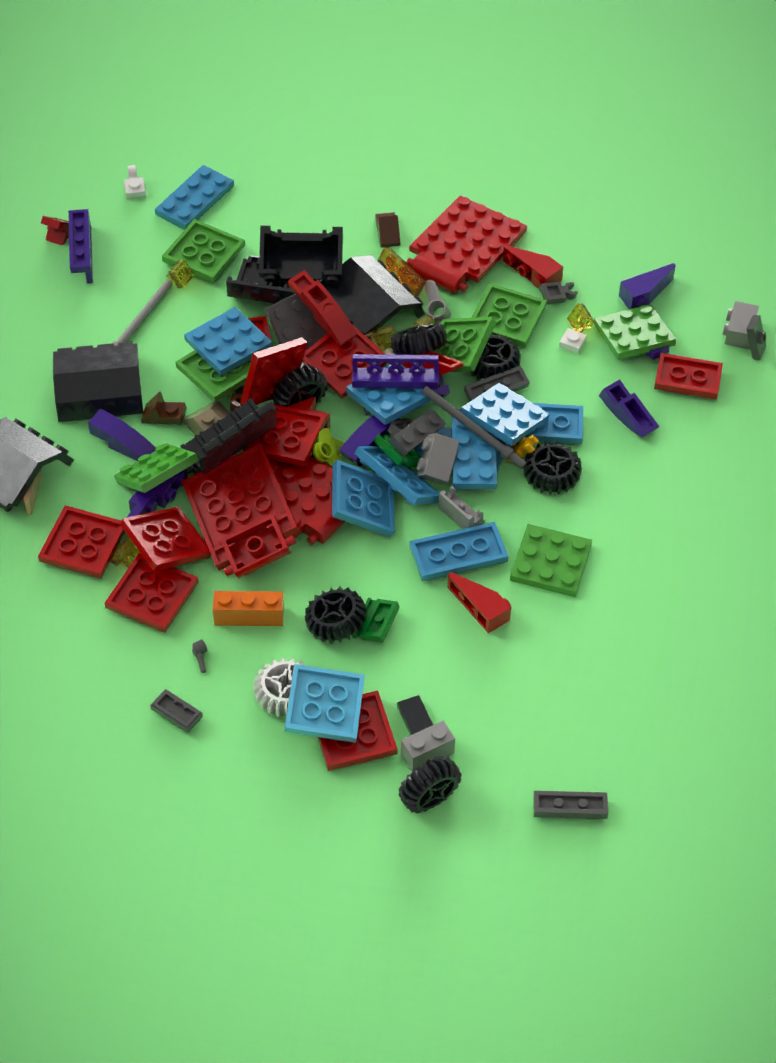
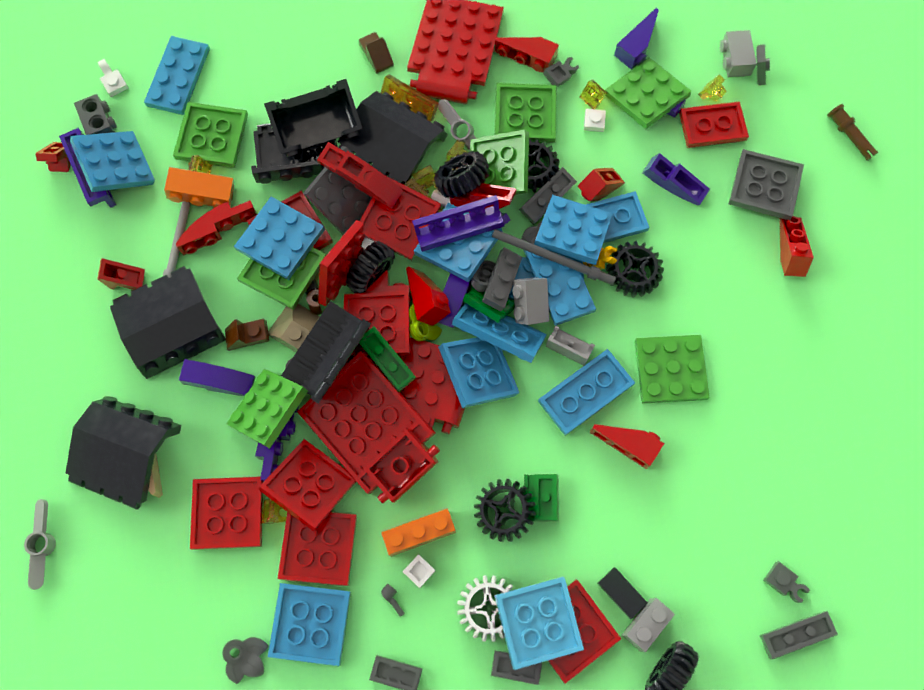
camera: 20 degrees left, 20 degrees up
none -> dark azure plate [70,131,155,192]
none -> dark grey brick [74,94,117,135]
none -> red slope [97,258,145,290]
none -> orange brick [164,167,234,208]
none -> red slope [176,200,257,255]
none -> dark grey plate [222,637,268,684]
none -> dark azure plate [268,583,351,666]
none -> green tile [359,326,417,392]
none -> white plate [403,554,436,588]
none -> red slope [406,266,451,326]
none -> dark grey plate [491,650,542,685]
none -> red slope [578,168,625,202]
none -> clear yellow tile [698,74,727,102]
none -> dark grey plate [728,149,804,220]
none -> dark grey plate [763,561,810,603]
none -> red slope [780,216,814,277]

